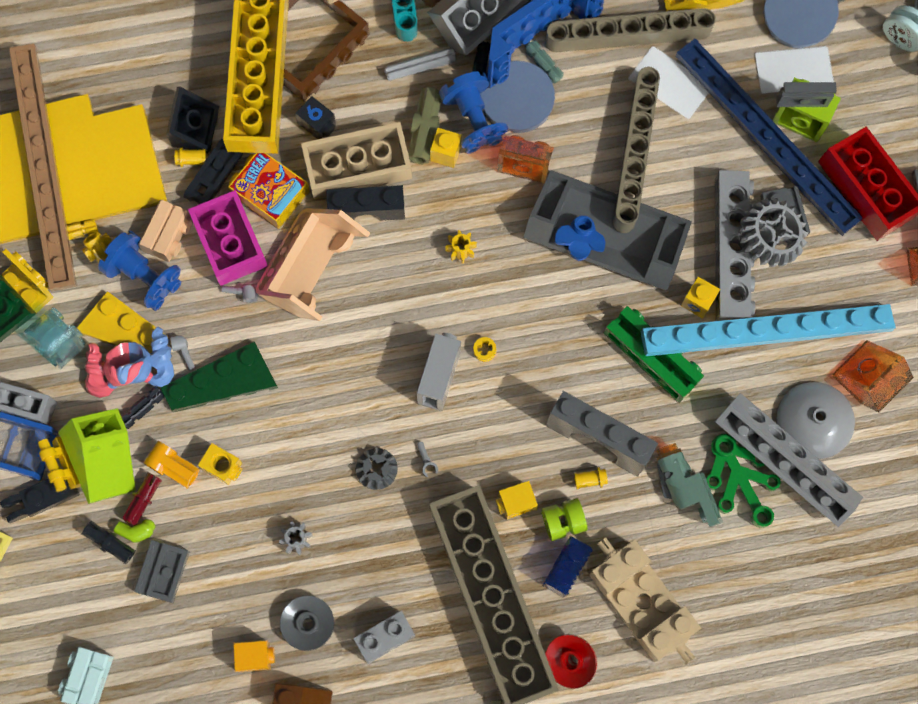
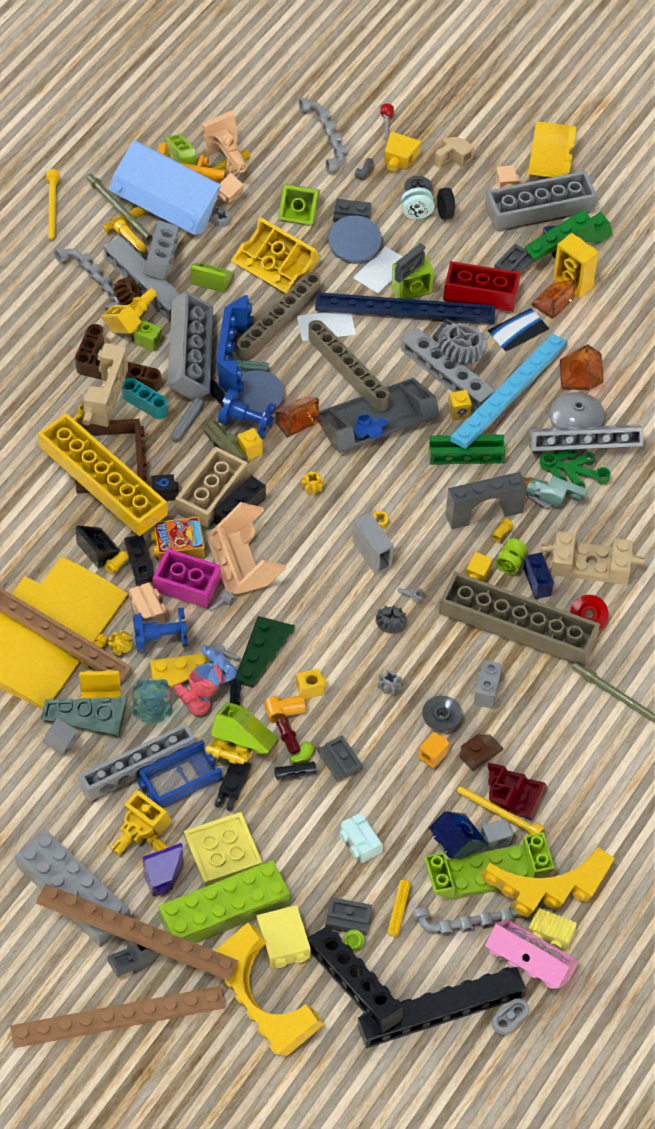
camera: 45 degrees left, 20 degrees down
none -> sticker [487,308,549,351]

